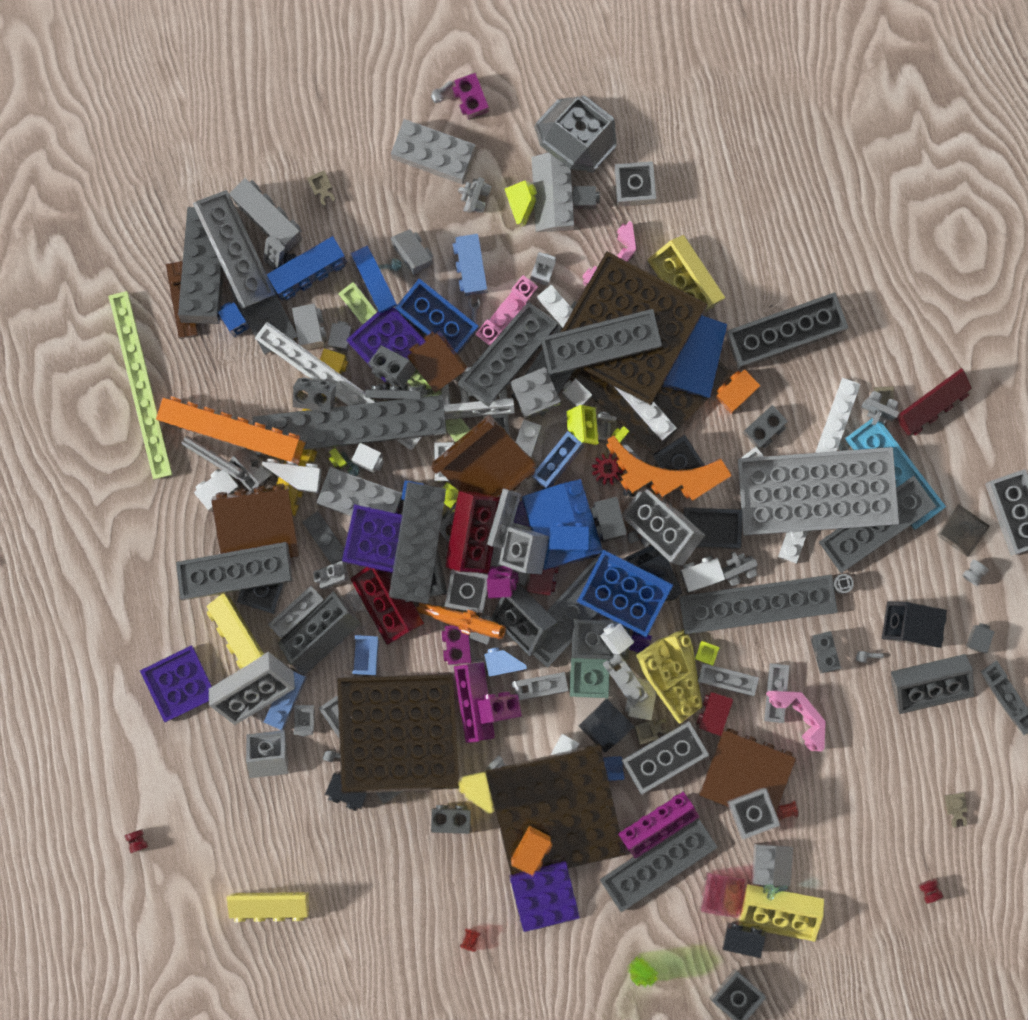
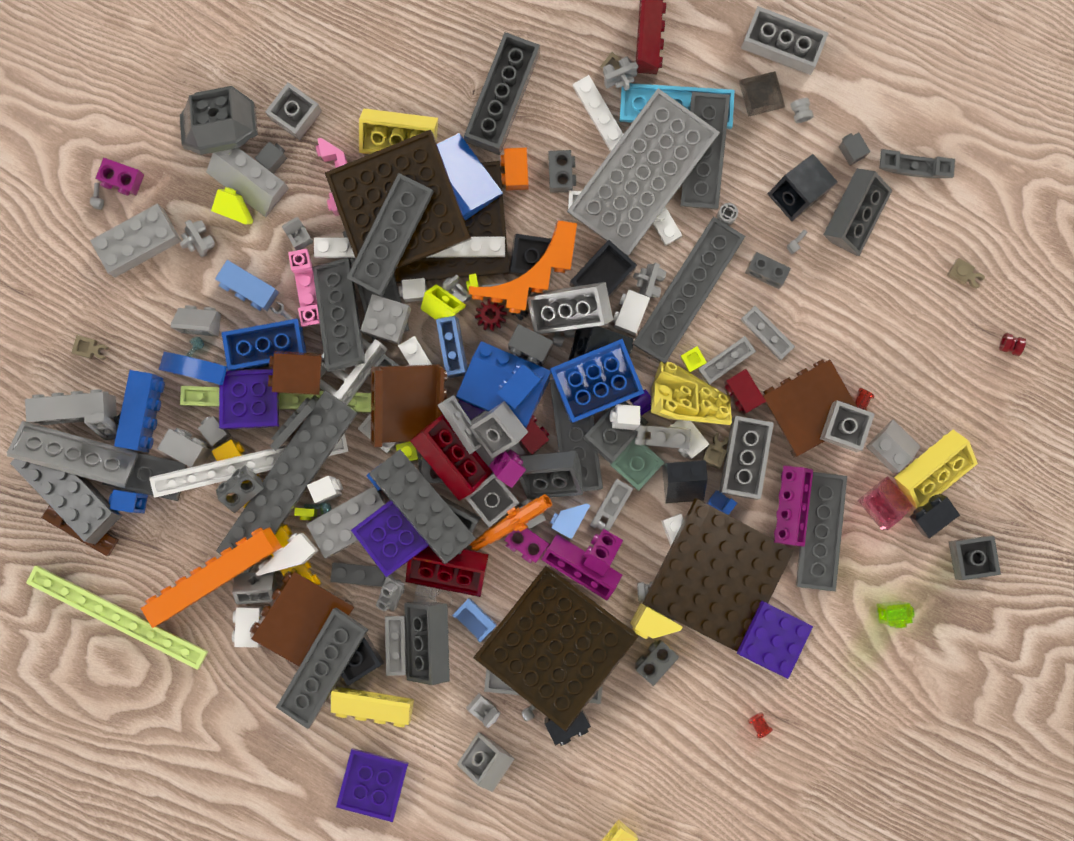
camera: 50 degrees left, 0 degrees up
light grey axle [182,436,243,479] -> none
light grey brick [209,652,295,725] -> none
medium blue brick [264,671,307,730] -> none
dark grey brick [368,345,417,388] -> none
orange brick [511,826,552,876] -> none
clear light blue hand [763,884,788,900] -> none
bright pink slope [766,691,825,751] -> none

